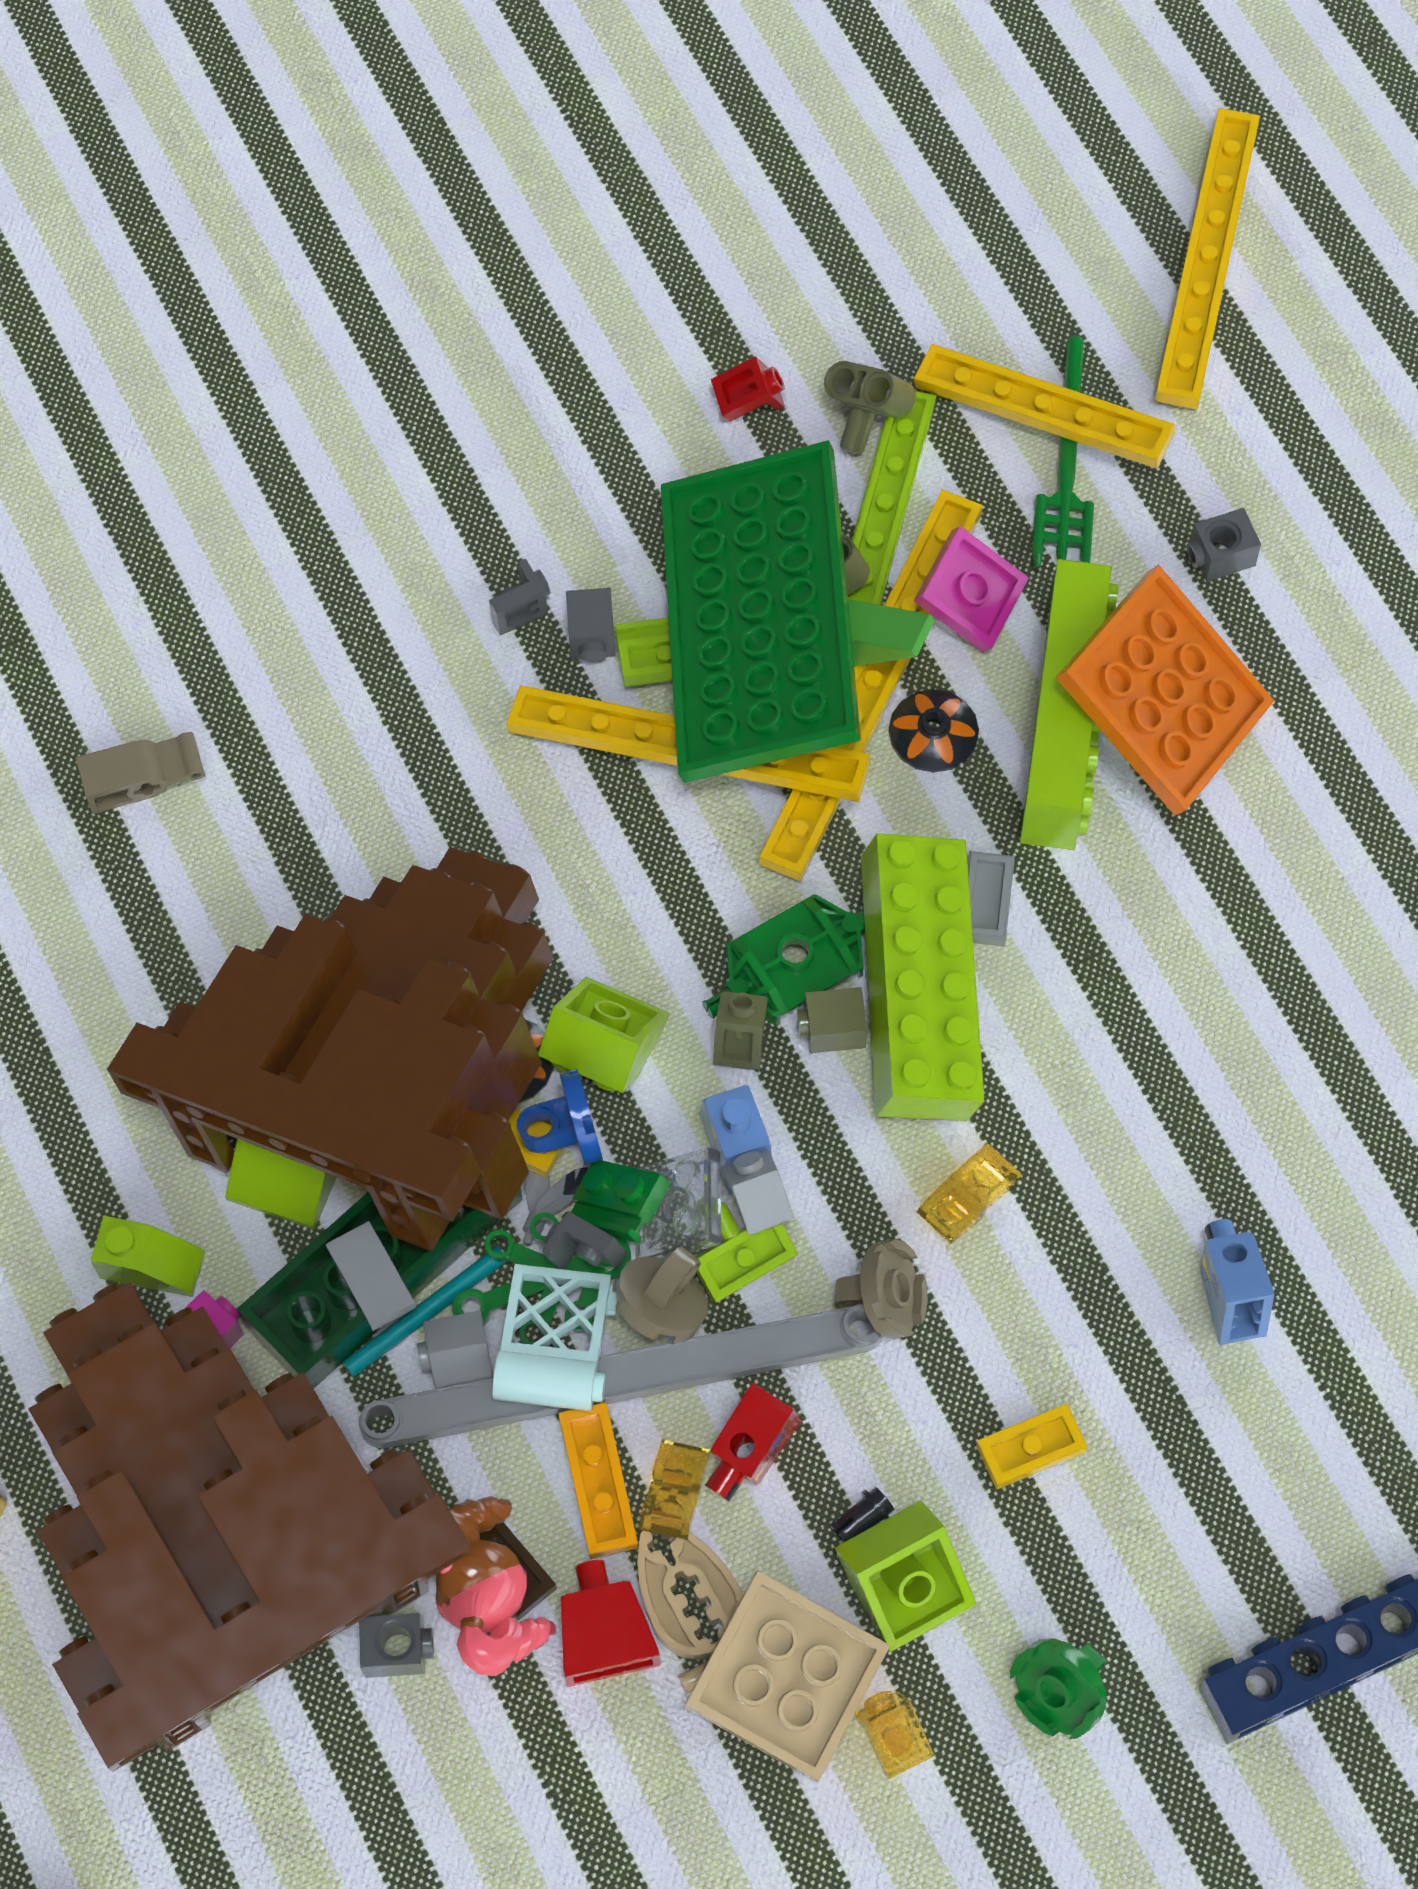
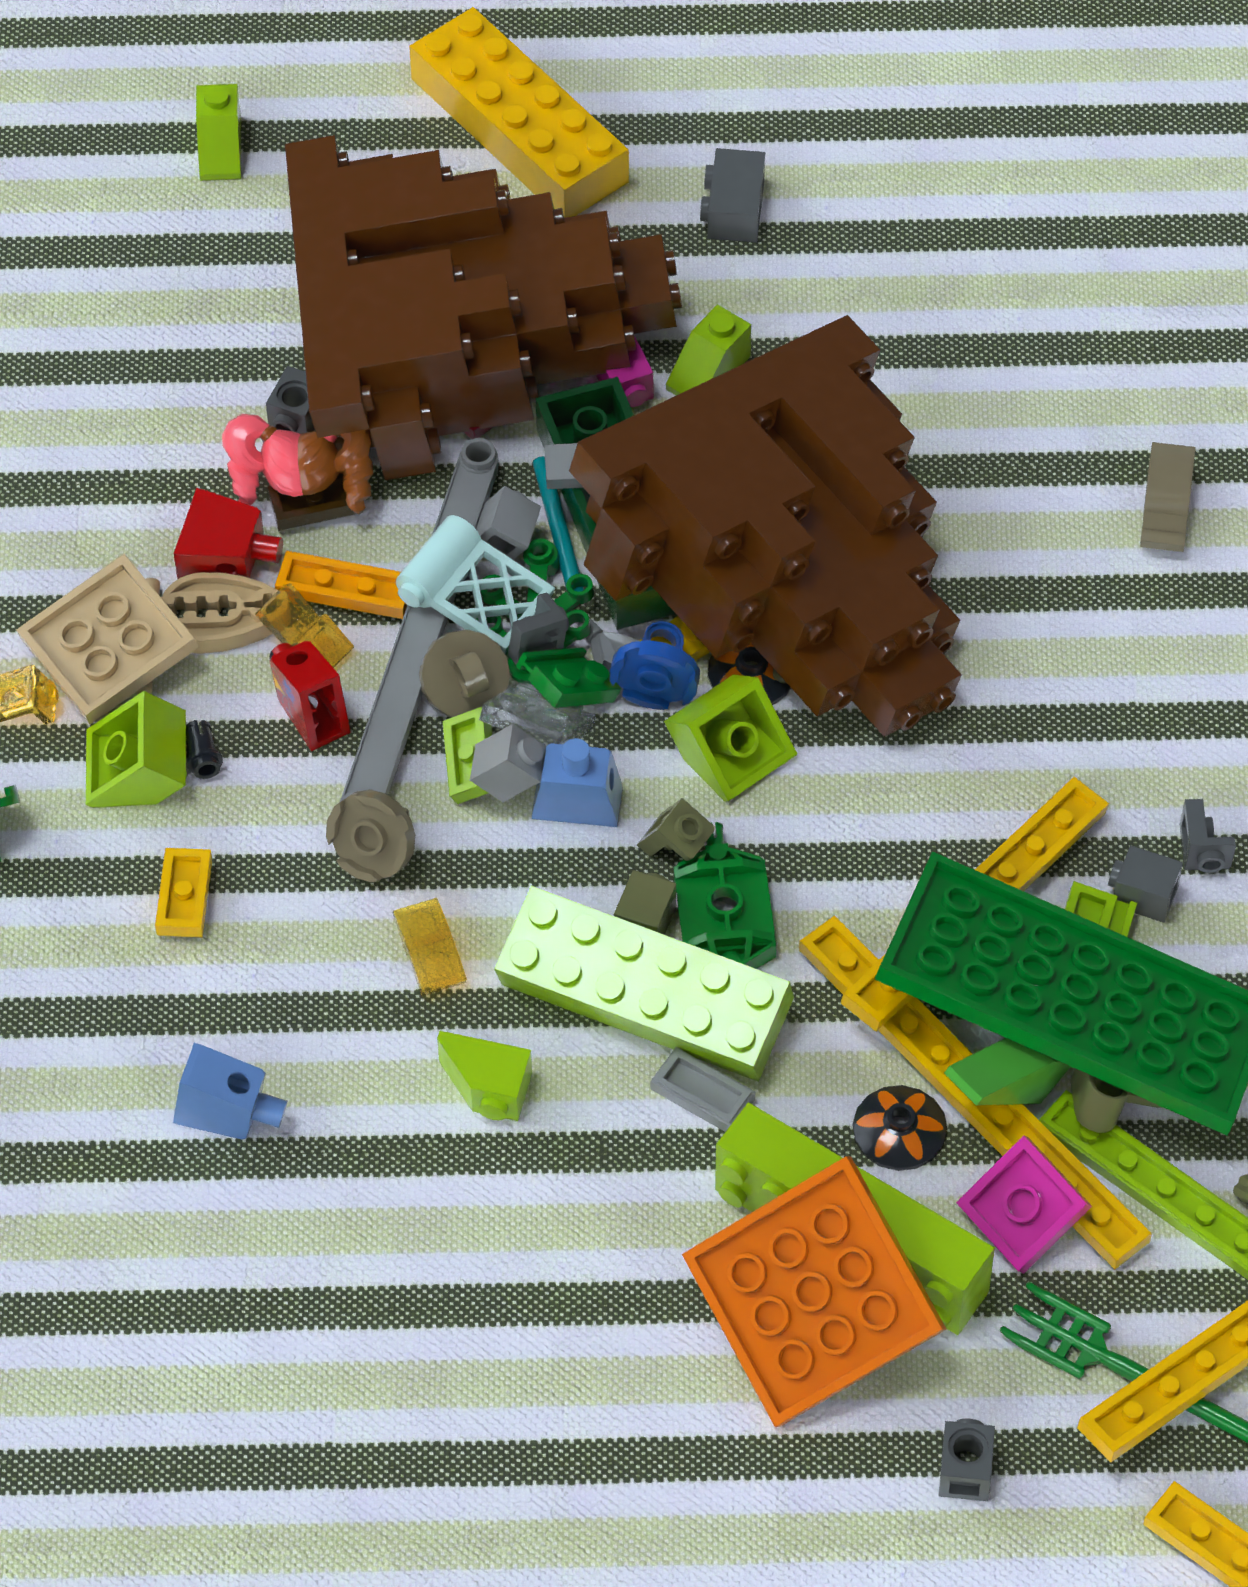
camera: 115 degrees right, 10 degrees down
none -> lime slope [437,1031,532,1121]

